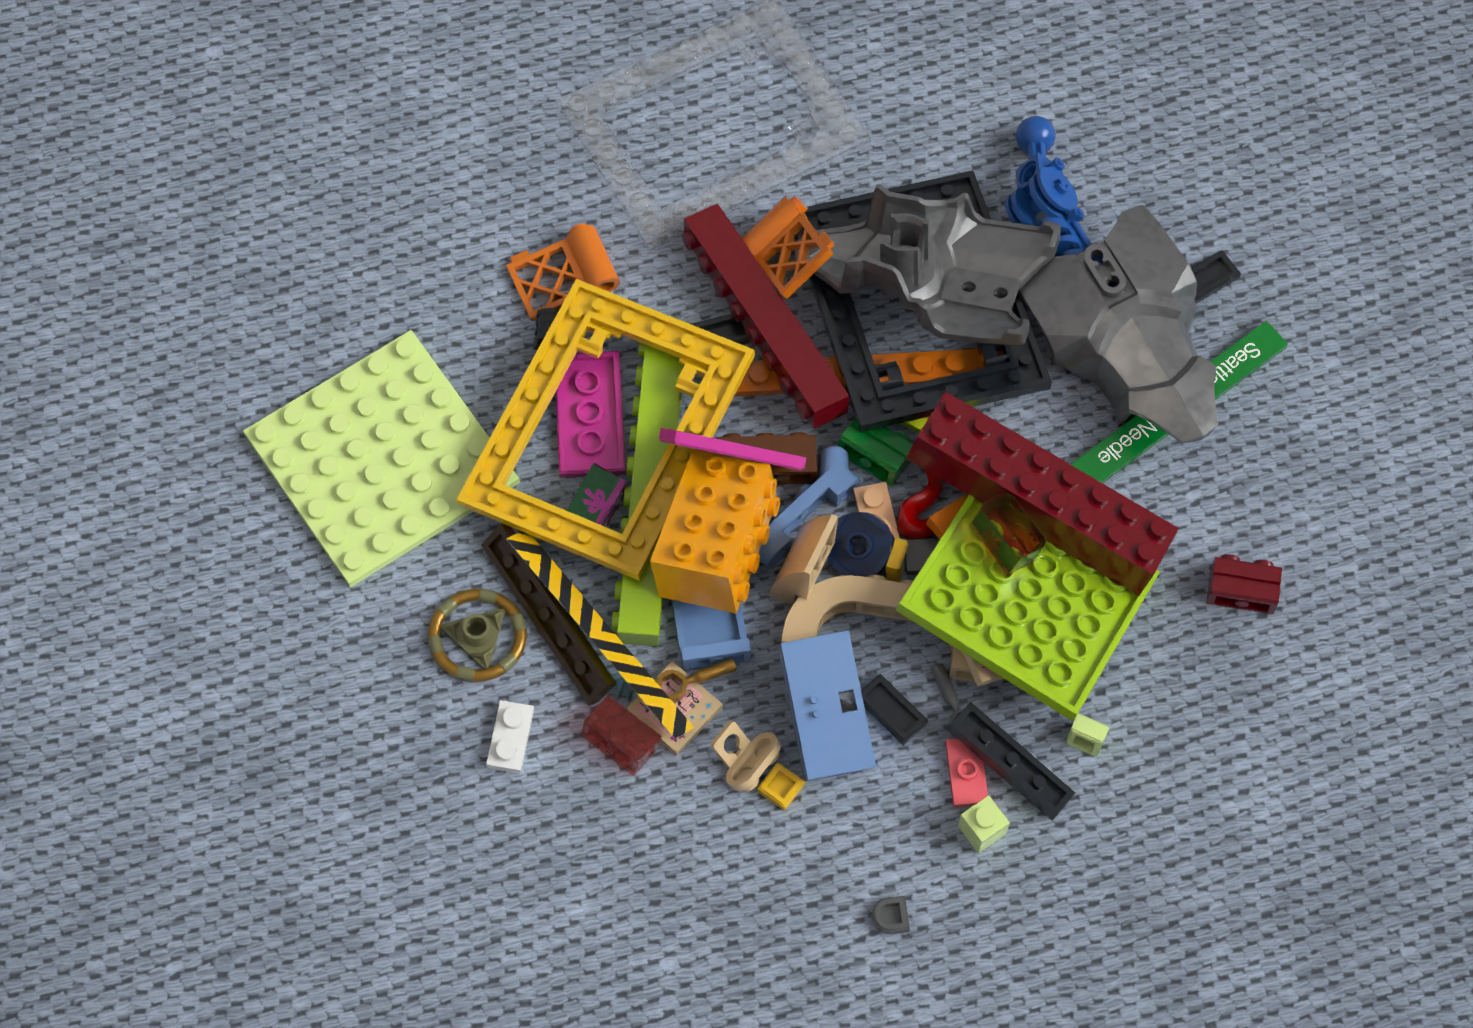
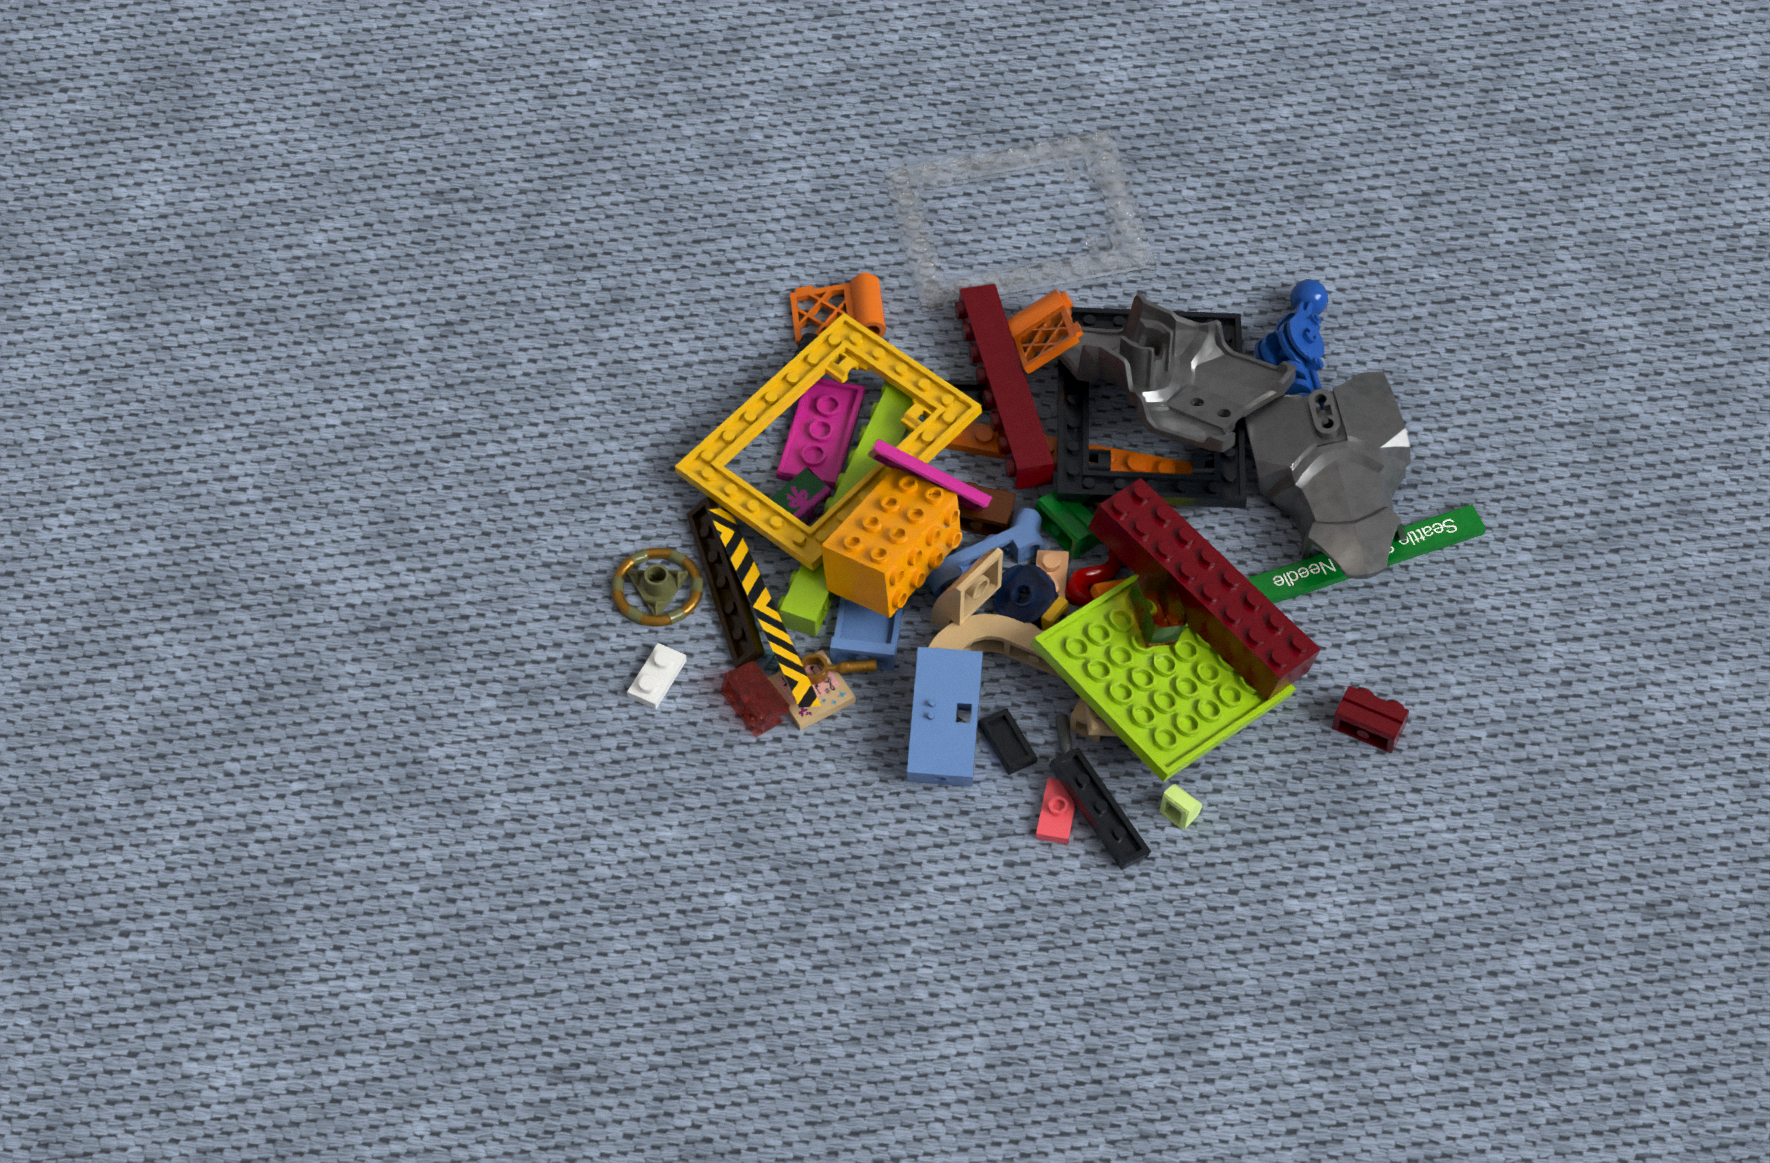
camera: 20 degrees right, 10 degrees down
yellowish green plate [243,330,520,588] -> none
tan bracket [711,720,781,792] -> none
yellow tile [757,762,805,811] -> none
dark grey tile [872,896,910,934] -> none
yellowish green brick [958,796,1010,853] -> none
black tile [1191,250,1241,304] -> none

